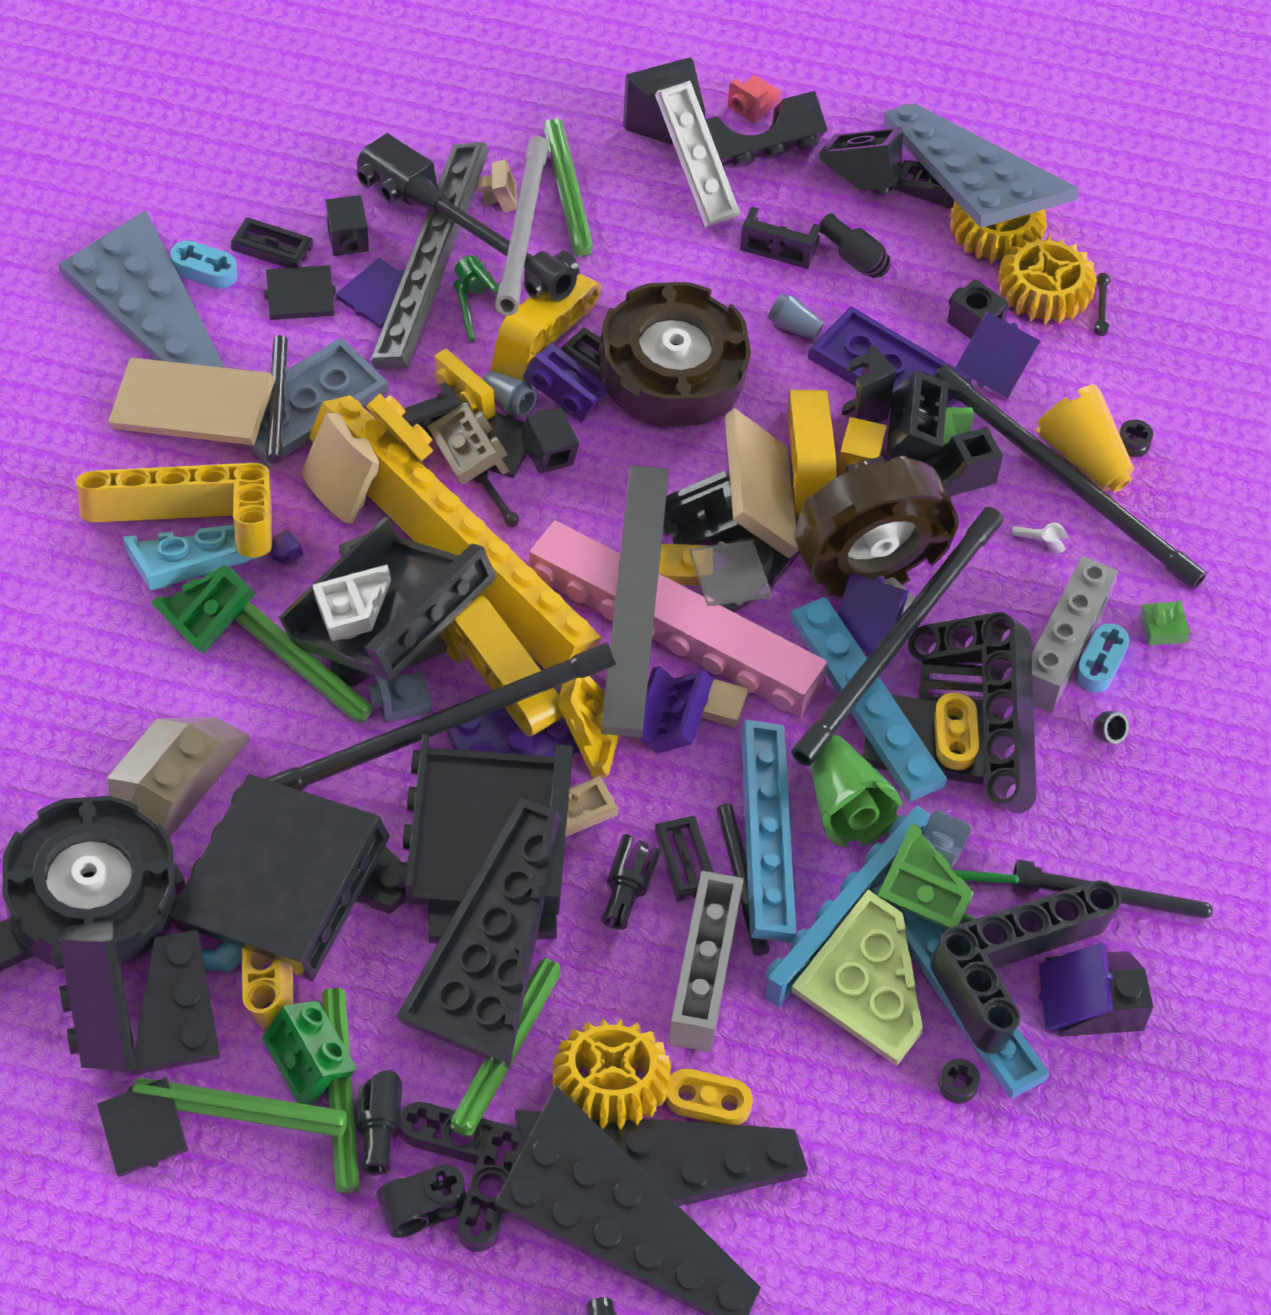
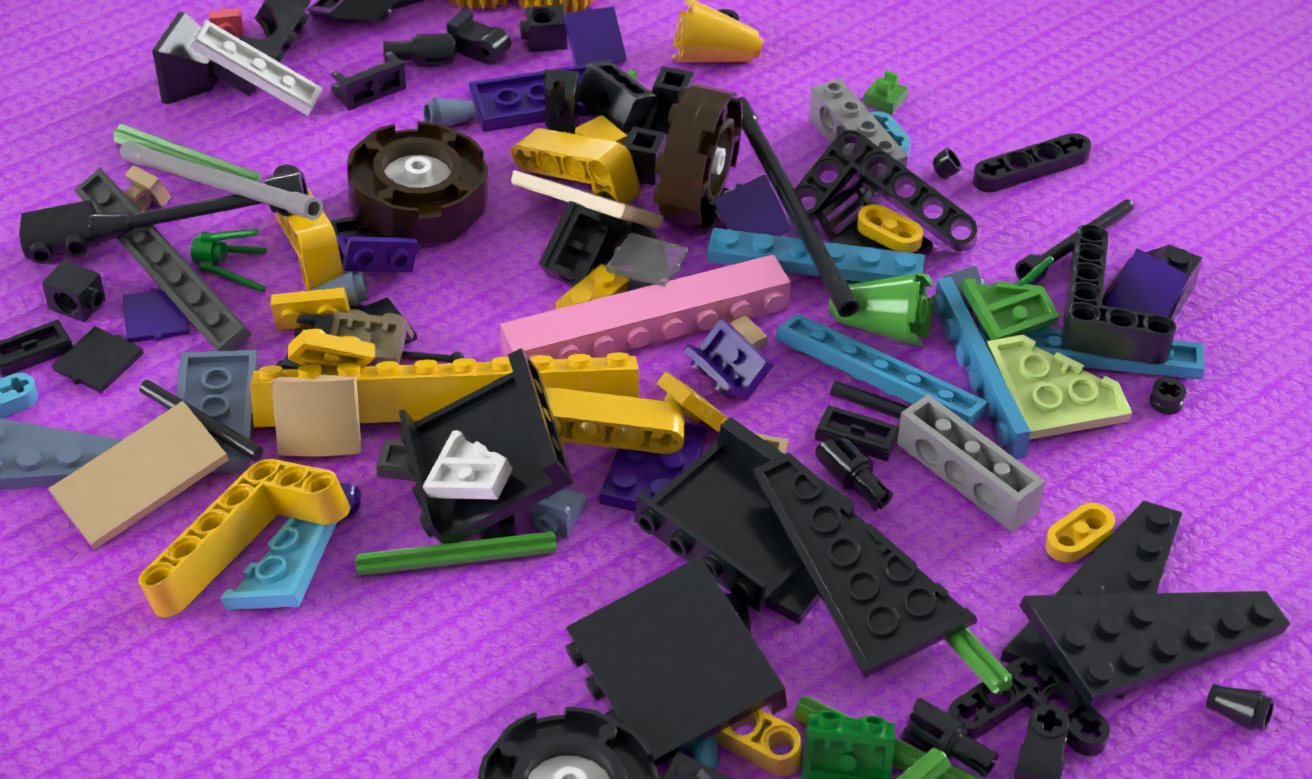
camera: 50 degrees left, 10 degrees down
dark tan wedge [107,717,250,838] -> none
green wing [151,565,256,654] -> none
black piece [264,642,616,791] -> none
black brick [521,407,579,474] -> none
yellow gear [552,1018,671,1130] -> none
dark grey tile [601,465,669,738] -> none
black piece [934,364,1208,590] -> none
white hand [1012,522,1069,554] -> none
none -> black leg [446,9,511,64]
none -> beam [973,133,1091,192]

